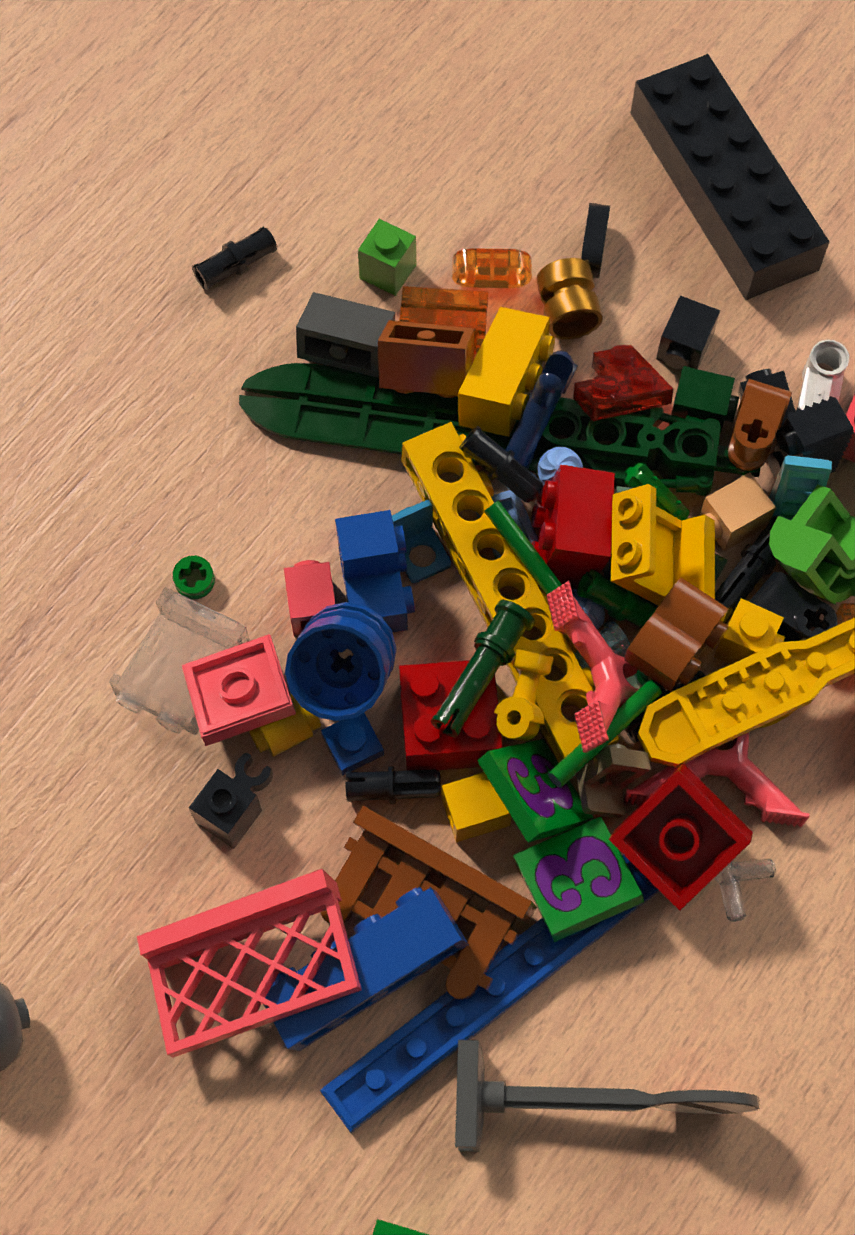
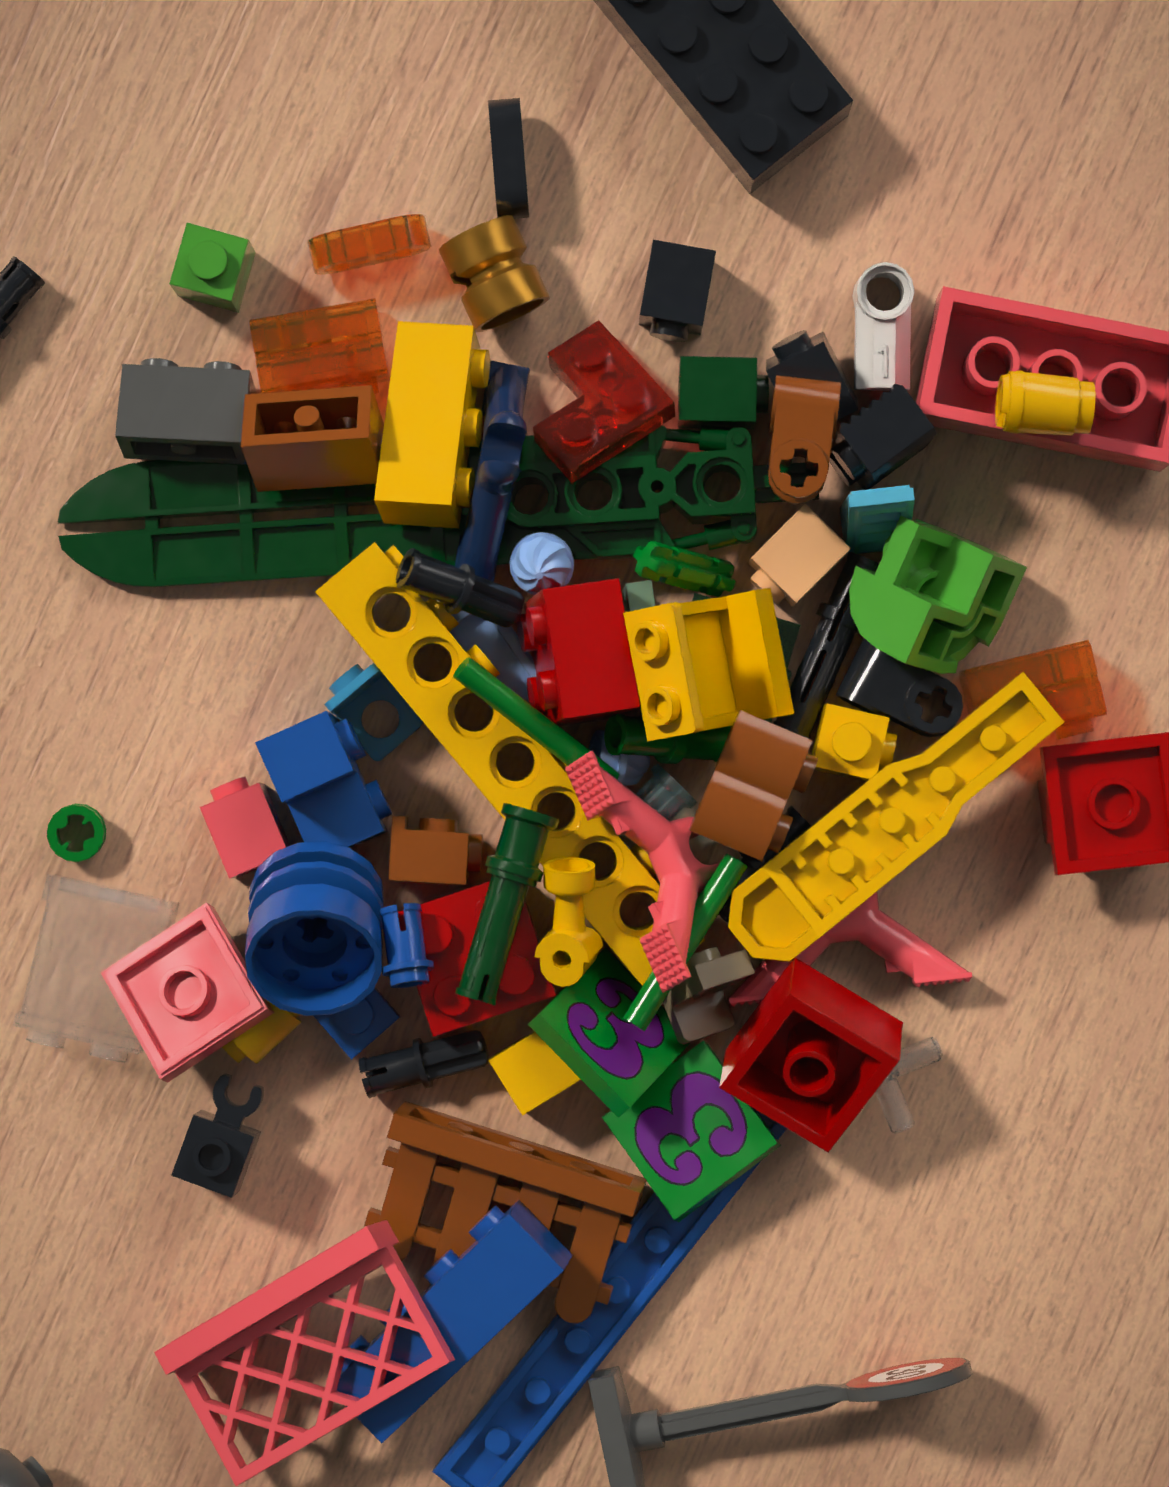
camera: 10 degrees left, 20 degrees up
none -> blue pin [379,903,434,988]
none -> dark orange brick [389,816,483,885]

